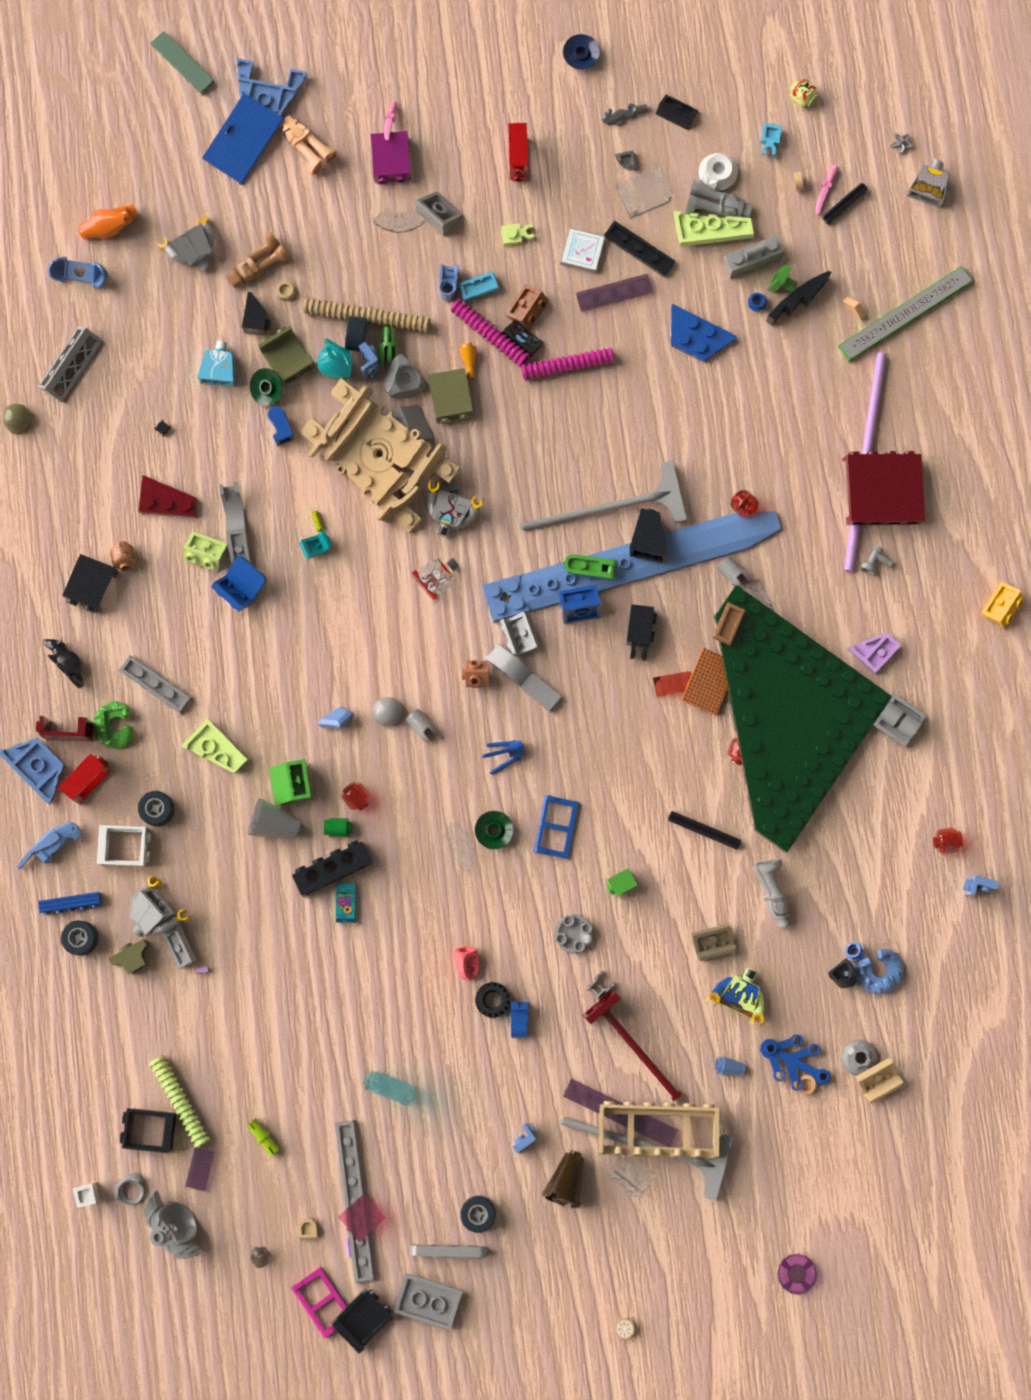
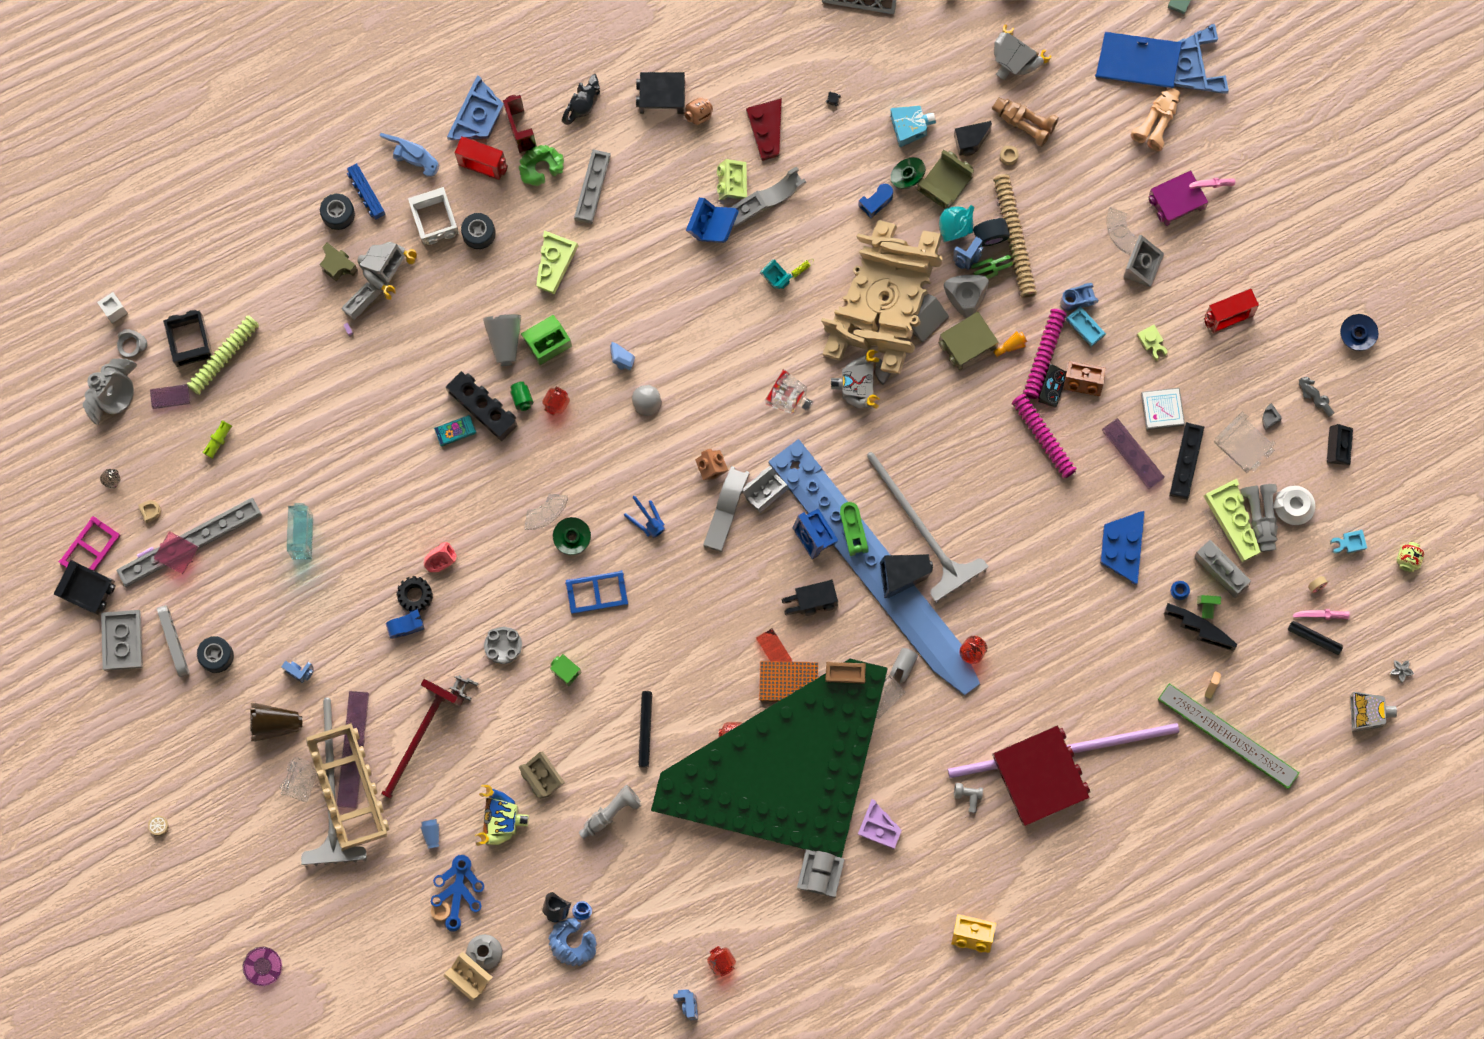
camera: 70 degrees right, 5 degrees down
light grey piece [405,709,437,742] -> none

